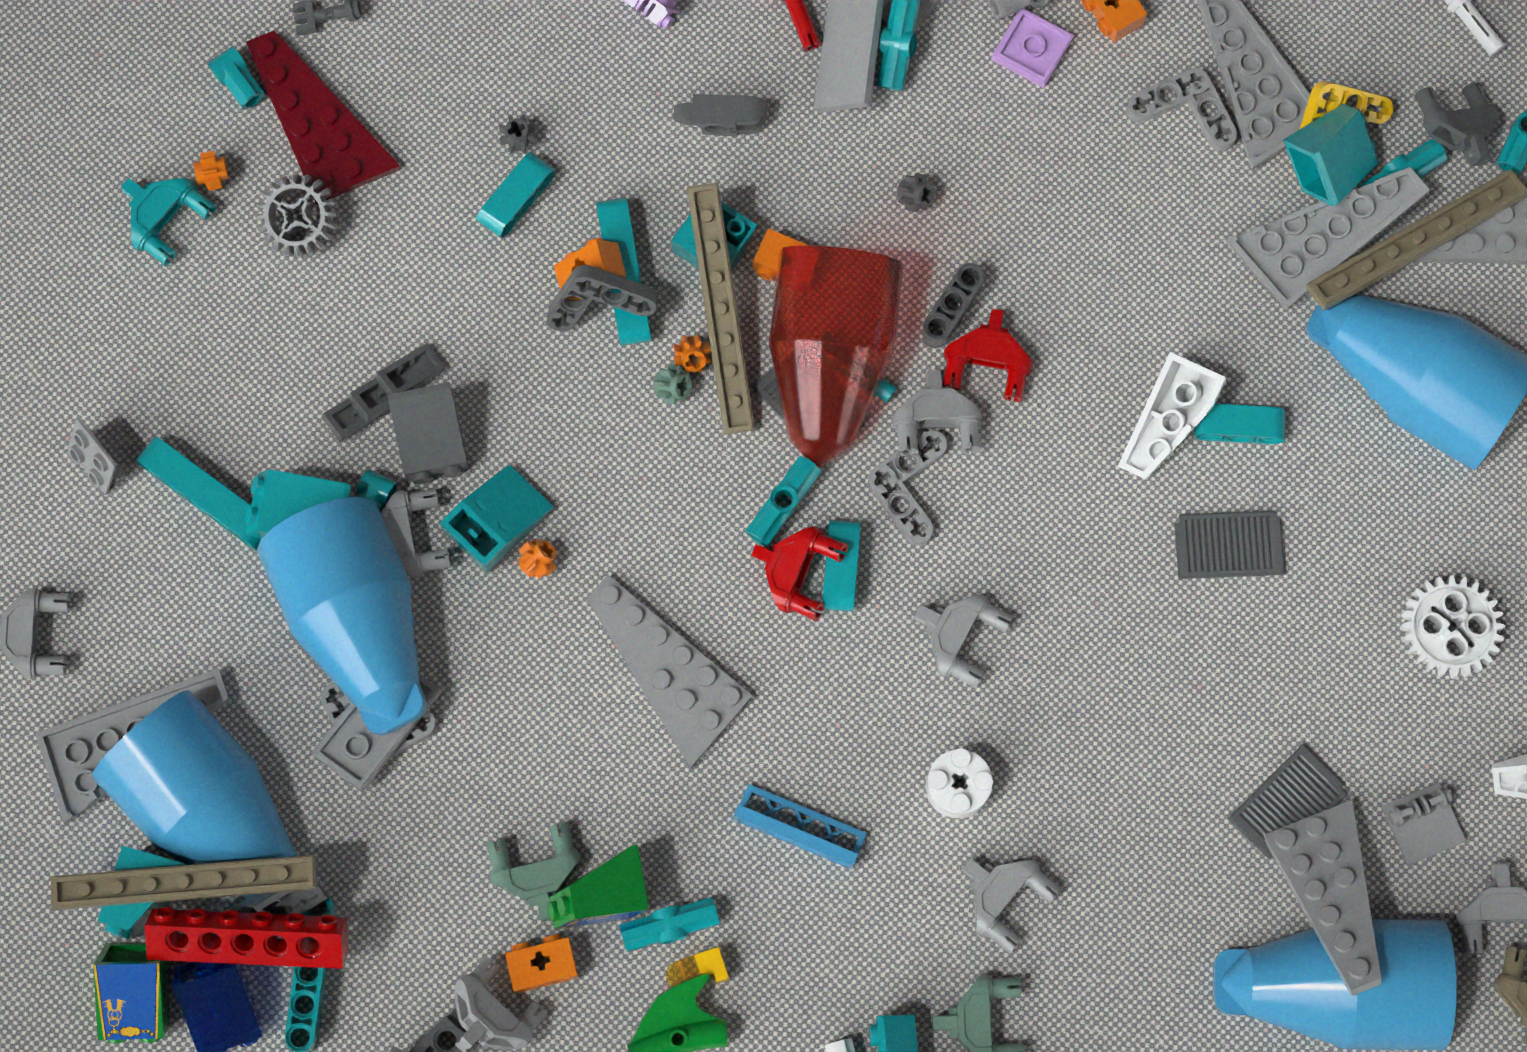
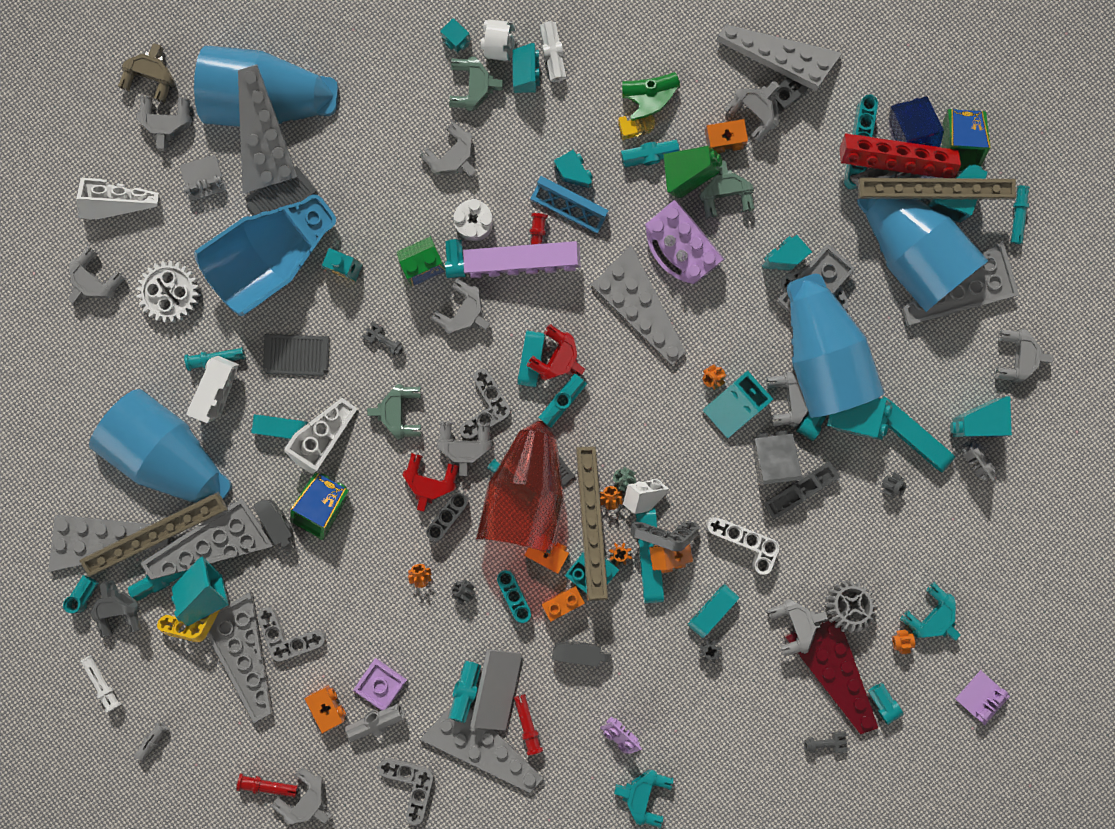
camera: 170 degrees left, 10 degrees up
none -> teal pin [184,347,245,371]
none -> white wedge [186,356,239,423]
none -> dark azure windscreen [194,195,336,316]
none -> dark grey piece [254,499,295,552]
none -> slope [290,472,349,540]
none -> teal torso [322,248,363,282]
none -> dark grey hinge [362,321,404,356]
none -> sand green connector [367,384,422,440]
none -> green slope [397,236,446,287]
none -> orange gear [408,564,432,588]
none -> teal piece [445,239,466,278]
none -> lavender brick [463,241,581,278]
none -> teal beam [497,569,531,623]
none -> red pin [529,213,548,272]
none -> orange brick [541,585,585,622]
none -> teal slope [554,149,593,188]
none -> orange gear [609,542,632,566]
none -> white slope [623,479,669,514]
none -> lavender piece [645,200,725,284]
none -> white beam [706,517,779,575]
none -> teal slope [762,235,812,271]
none -> light grey connector [767,599,828,658]
none -> dark grey gear [882,473,907,498]
none -> teal slope [950,396,1012,438]
none -> lavender hinge [955,670,1010,725]
none -> teal pin [1010,185,1030,244]

